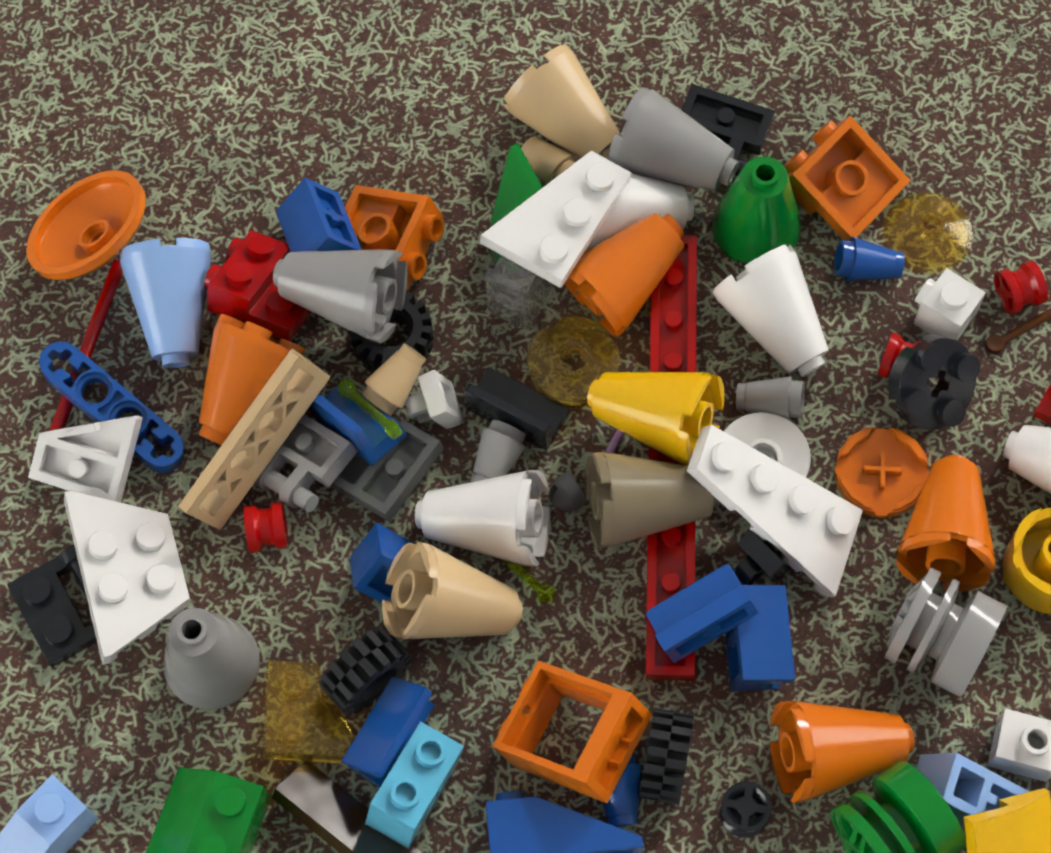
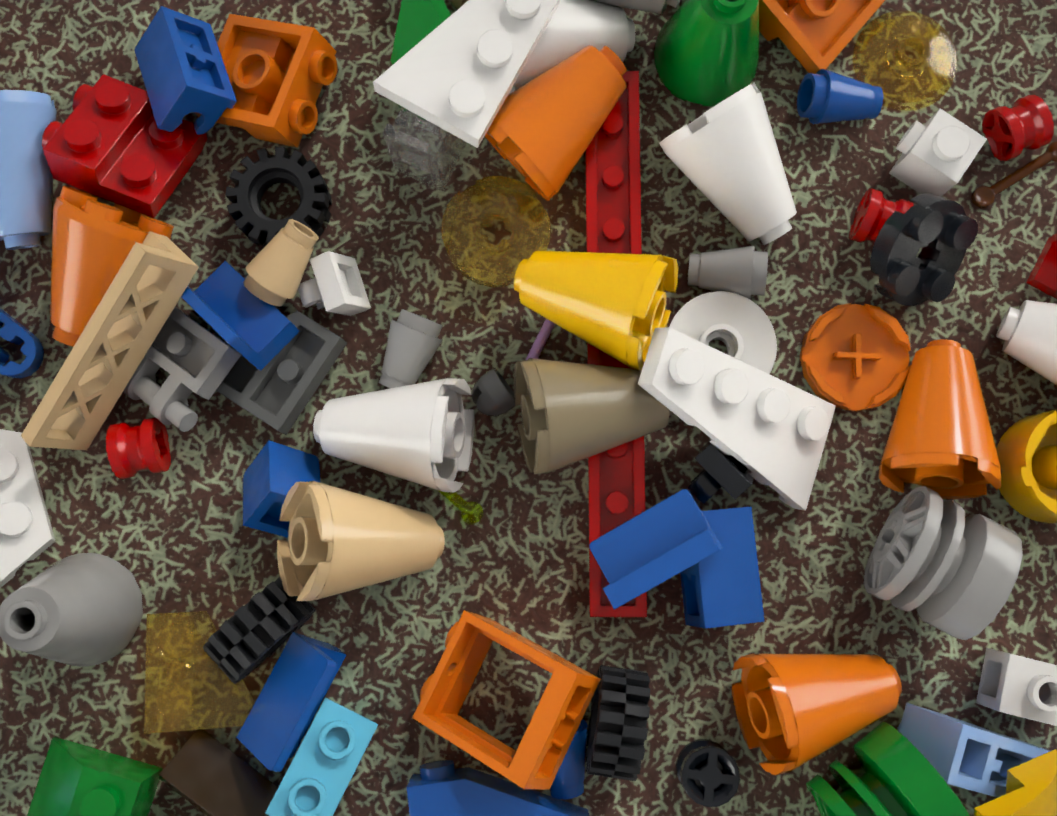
camera: 10 degrees left, 15 degrees up
light grey cone [273,249,408,343] -> none
clear neon green hinge [338,380,402,440] -> none
black panel [464,367,569,451] -> none

